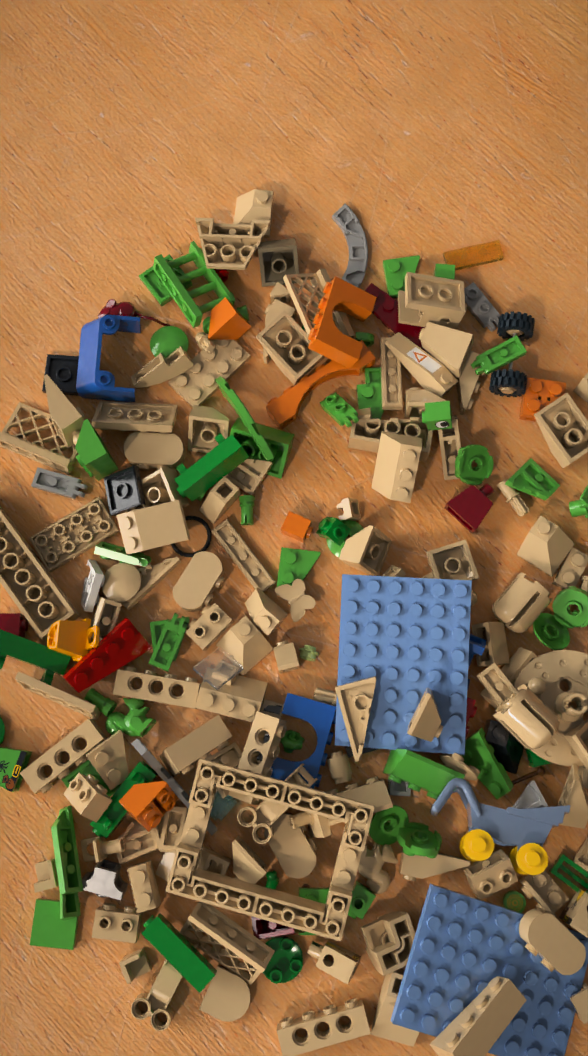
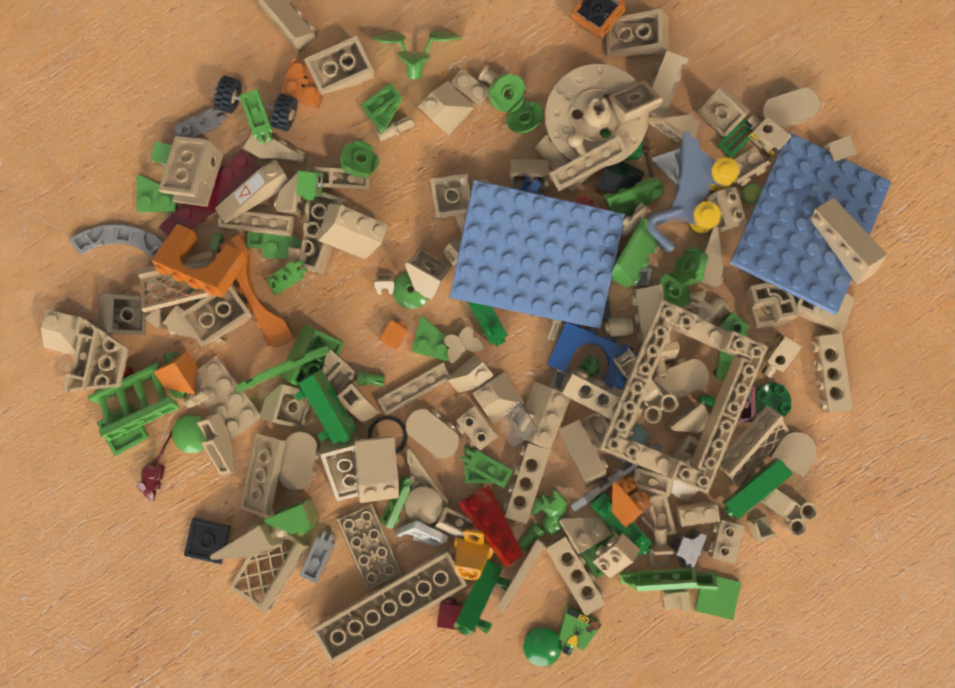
camera: 90 degrees left, 10 degrees up
blue windscreen [76,315,141,402] -> none
black tile [104,465,146,516] -> none
tan slope [273,640,300,674] -> none
yellowish green plate [299,645,319,661] -> none
green bracket [316,517,351,546] -> none
tan wing [335,676,377,762] -> none
tan slope [407,687,444,742] -> none
tan slope [419,322,474,378] -> none
clear yellow tile [443,240,504,271] -> none
dark red torso [444,483,494,534] -> none
tan cylinder [492,572,553,633] -> none
tan cylinder [493,684,560,750] -> none
tan brick [519,908,586,975] -> none
none -> green brick [467,302,508,347]

